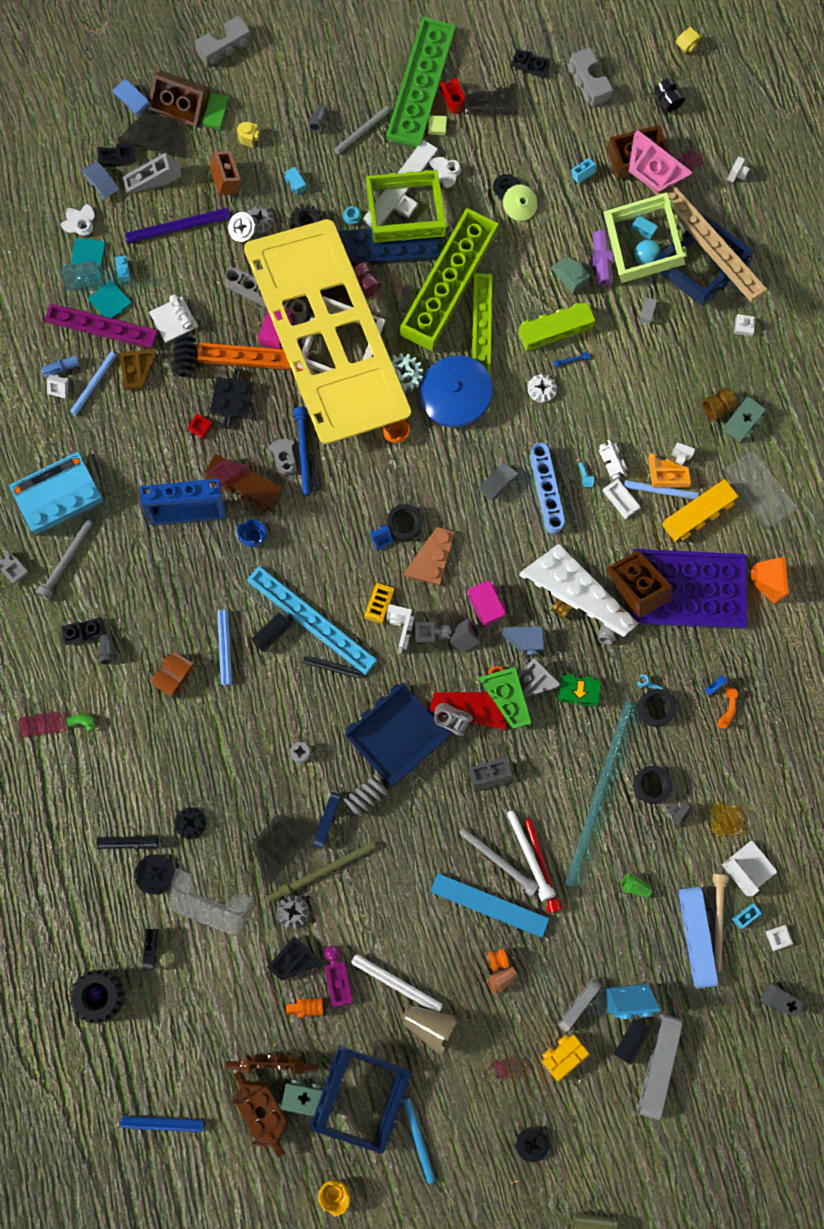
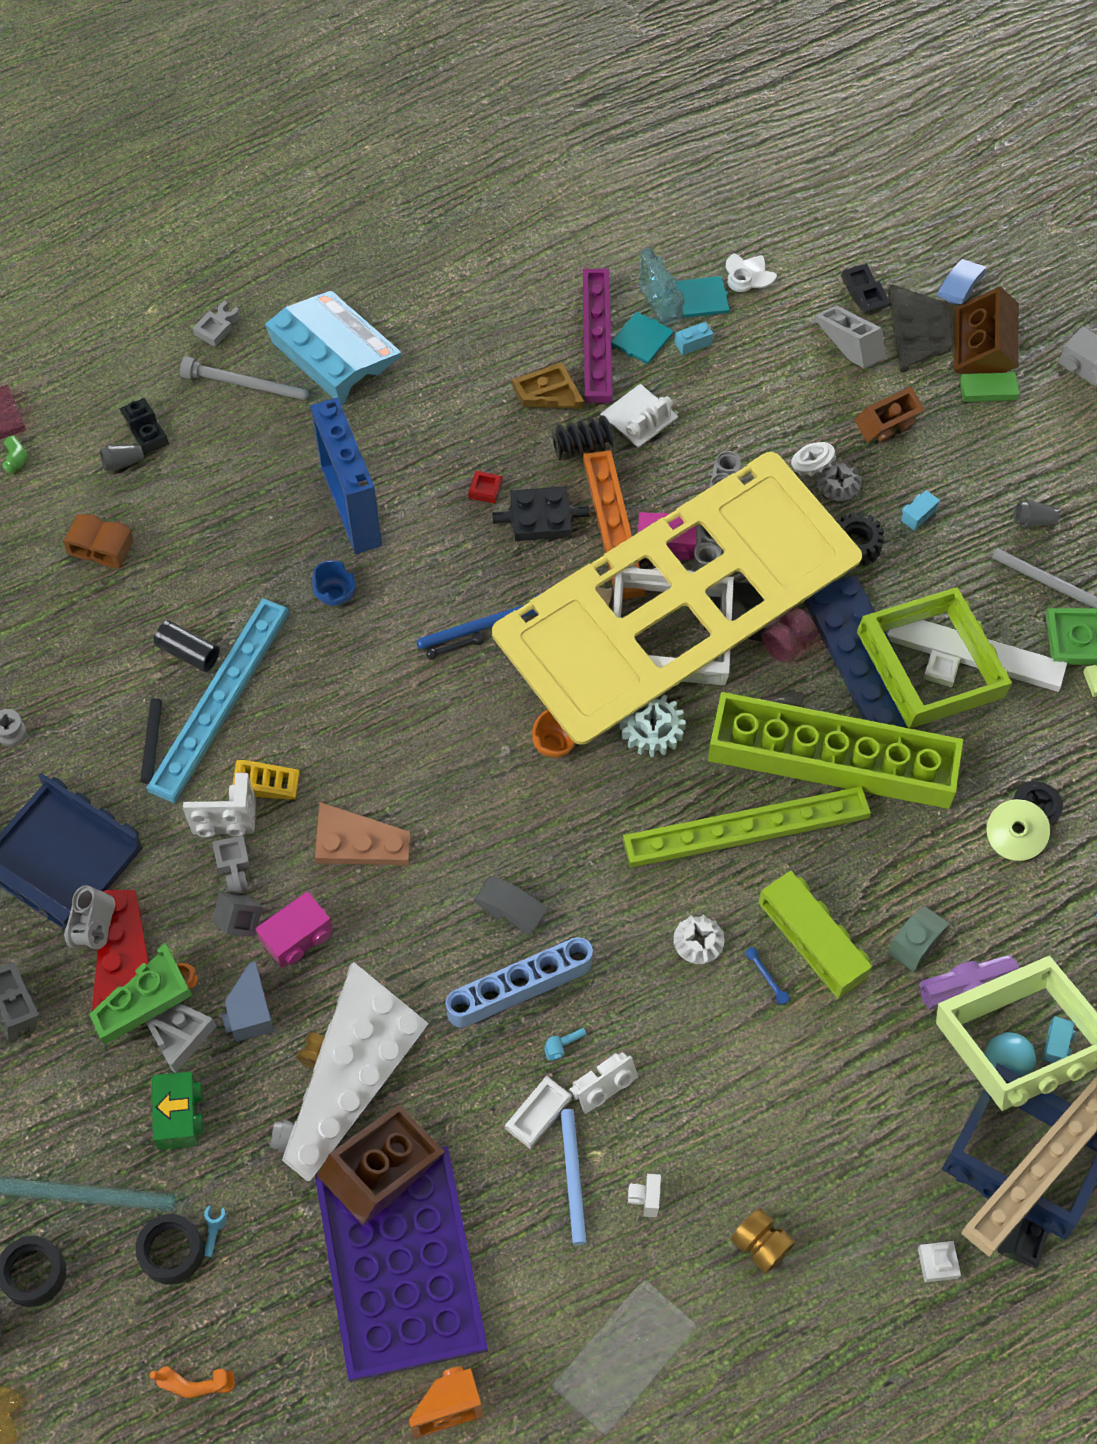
camera: 85 degrees right, 15 degrees down
medium blue axle [41,355,80,378] -> none
white tile [47,375,68,398] -> none
light blue bar [70,352,117,416] -> none
sand blue slope [81,161,119,200] -> none
dark purple axle [125,208,231,243] -> none
reddish brown brick [204,453,283,512] -> none
clear pink tile [209,460,249,486] -> none
light blue axle [218,609,232,685] -> none
light yellow plate [237,122,260,147] -> none
light grey piece [268,439,297,476] -> none
medium azure plate [343,206,361,225] -> none
blue tile [370,525,394,551] -> none
black tyre [387,504,423,542] -> none
blue dish [419,356,493,428] -> none
white plate [429,157,461,189] -> none
light grey piece [638,297,657,325] -> none
light orange wing [648,453,691,488] -> none
yellow brick [662,479,738,542] -> none
blue tile [705,675,728,695] -> none
sand green brick [722,397,766,442] -> none

